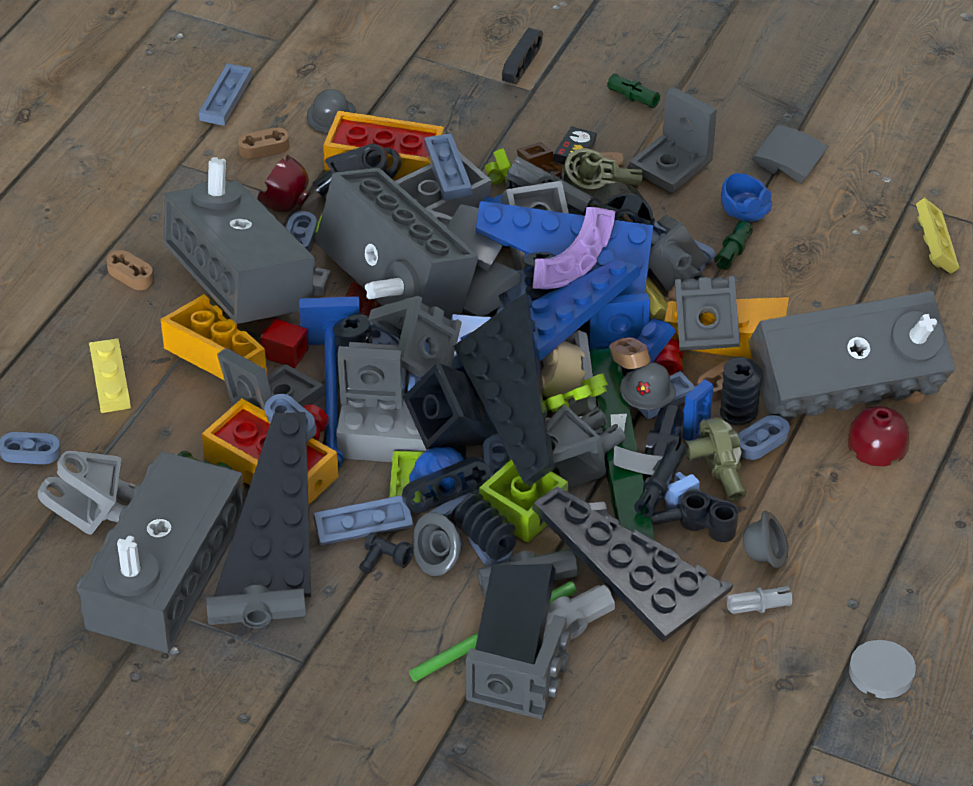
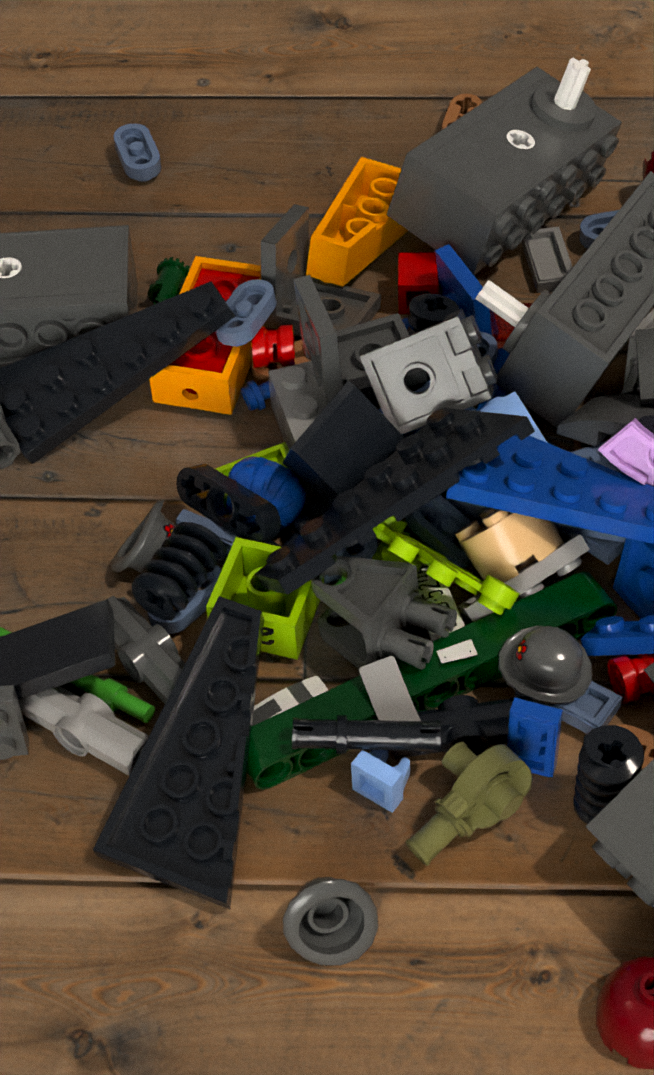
camera: 70 degrees right, 5 degrees up
light grey piece [37,451,136,535] -> none
light yellow plate [89,338,131,413] -> none
sand blue plate [313,495,413,546] -> none
black piece [359,532,414,574] -> none
medium nougat beam [609,338,651,369] -> none
black beam [651,489,739,542] -> none
light grey axle [727,586,792,614] -> none
sand blue plate [738,415,789,460] -> none

